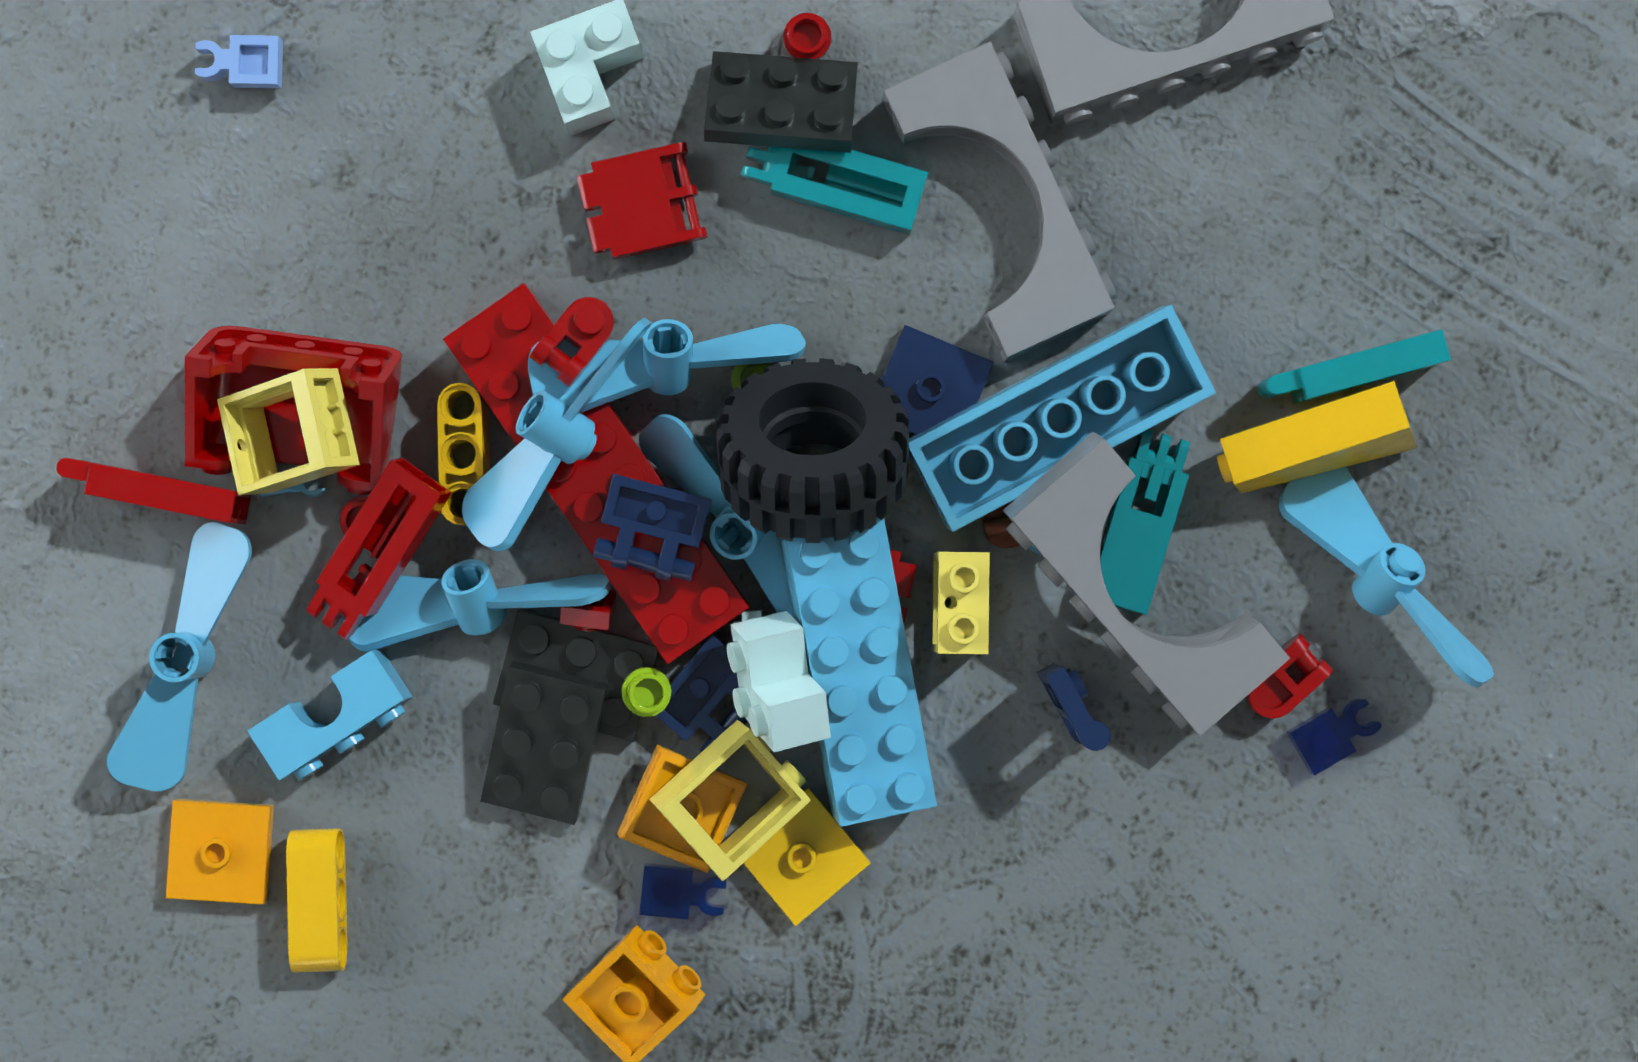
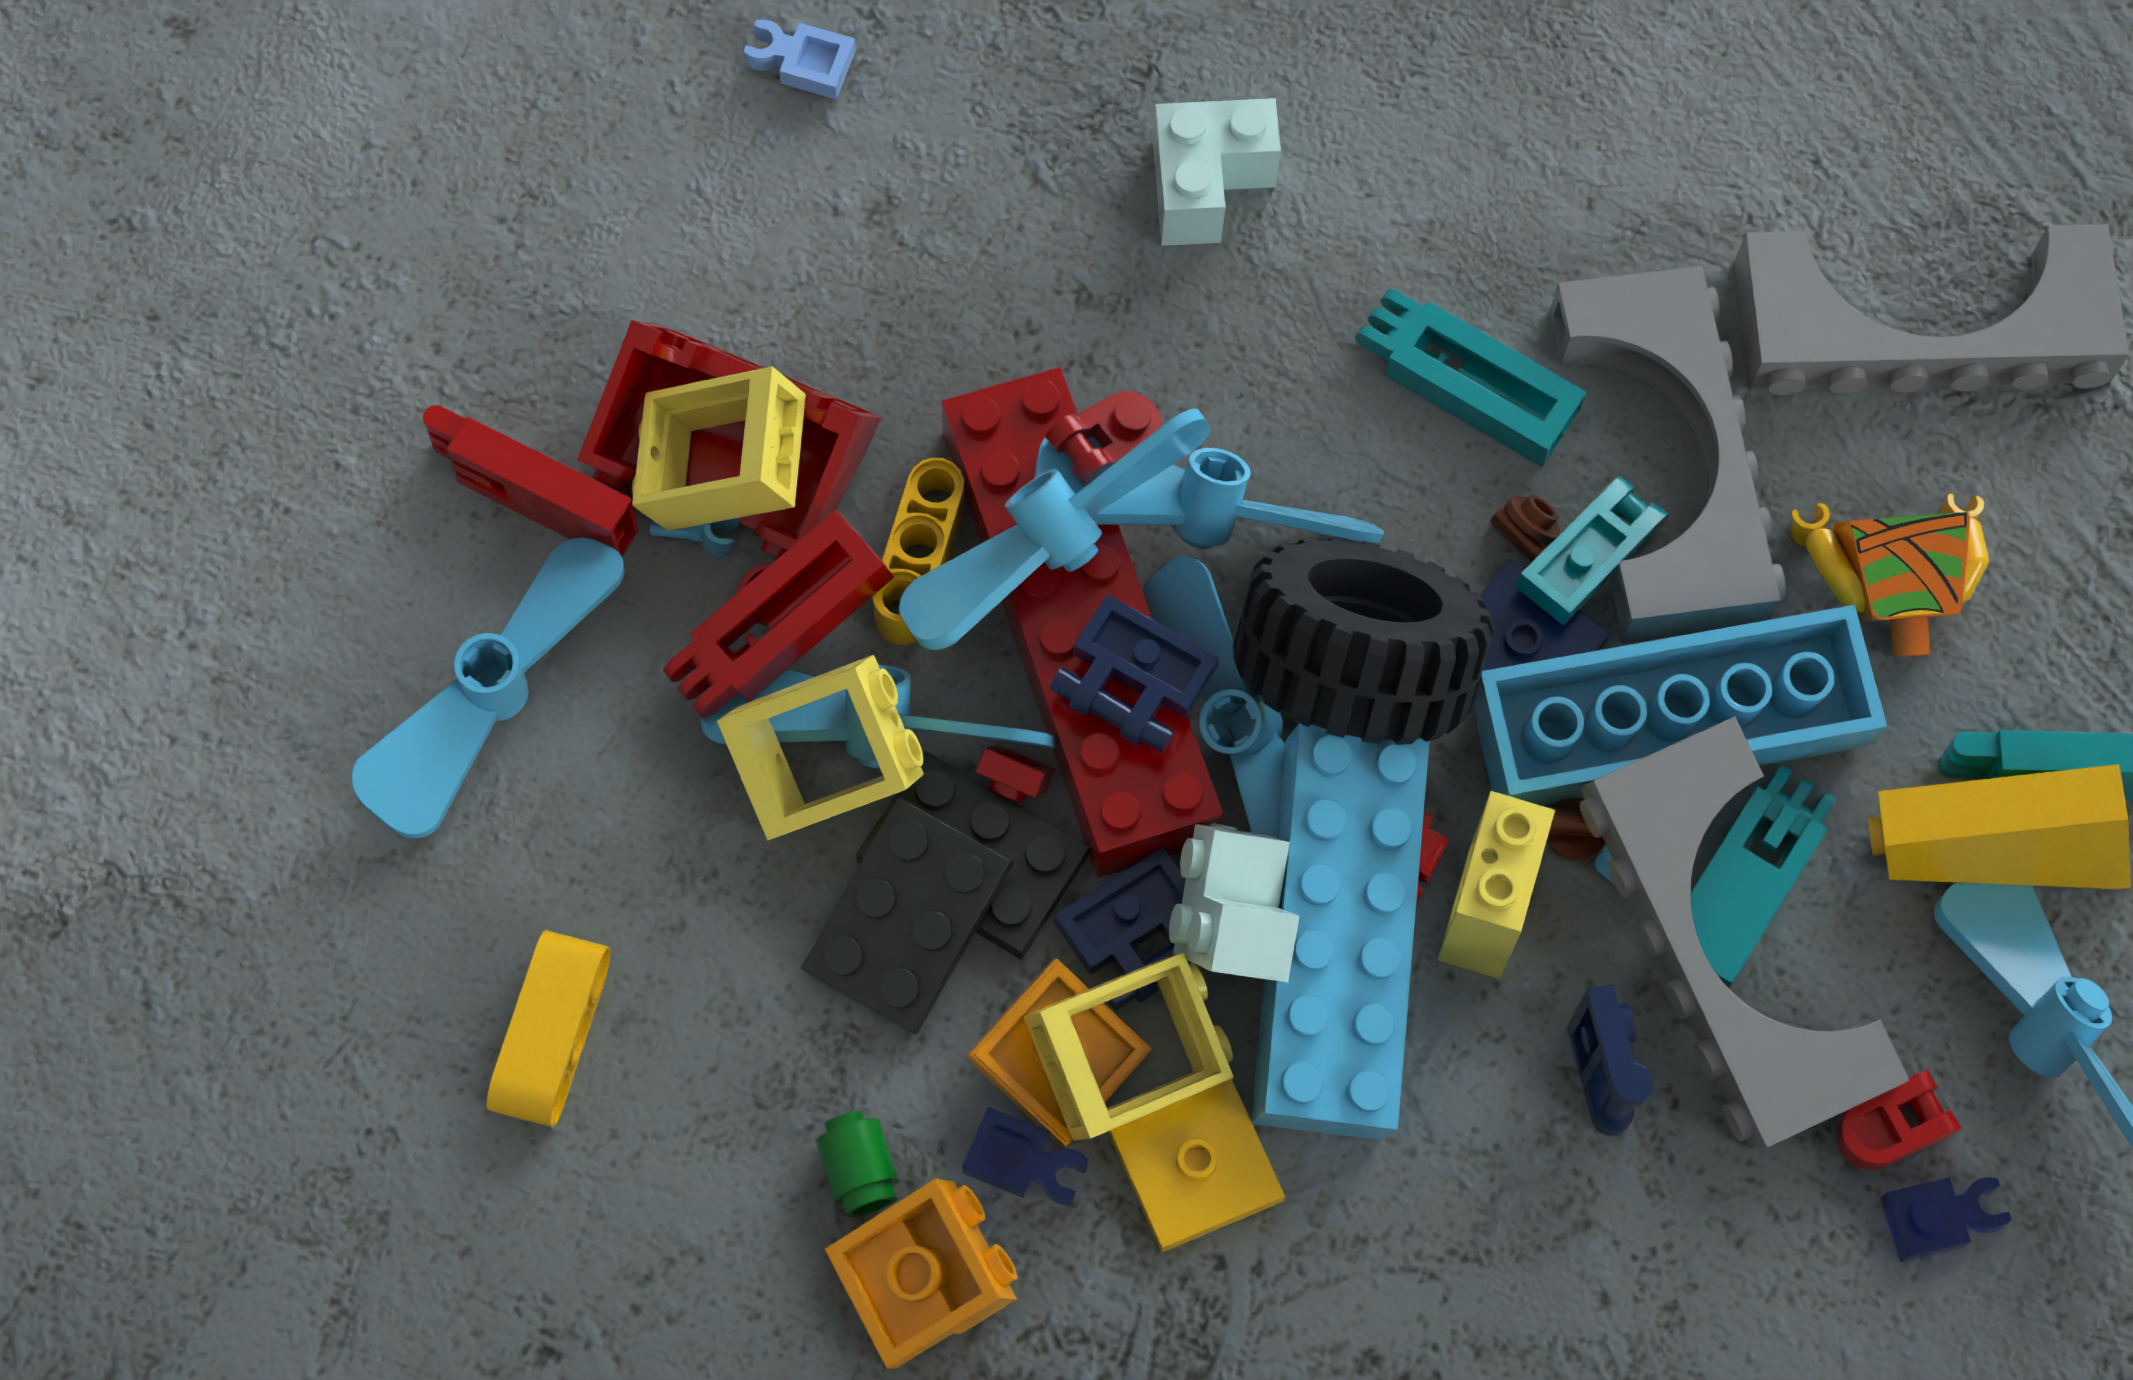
camera: 10 degrees right, 20 degrees down
light orange plate [166,799,274,904] -> none
medium azure arch [247,649,413,782] -> none
red plate [577,142,708,260] -> none
lime plate [621,667,671,717] -> none
pearl dark grey plate [704,51,858,153] -> none
red plate [783,13,831,59] -> none
none -> light yellow window [717,655,924,841]
none -> green brick [816,1111,899,1217]
none -> copper plate [1490,494,1561,562]
none -> teal plate [1515,476,1669,626]
none -> torso [1789,493,1989,657]

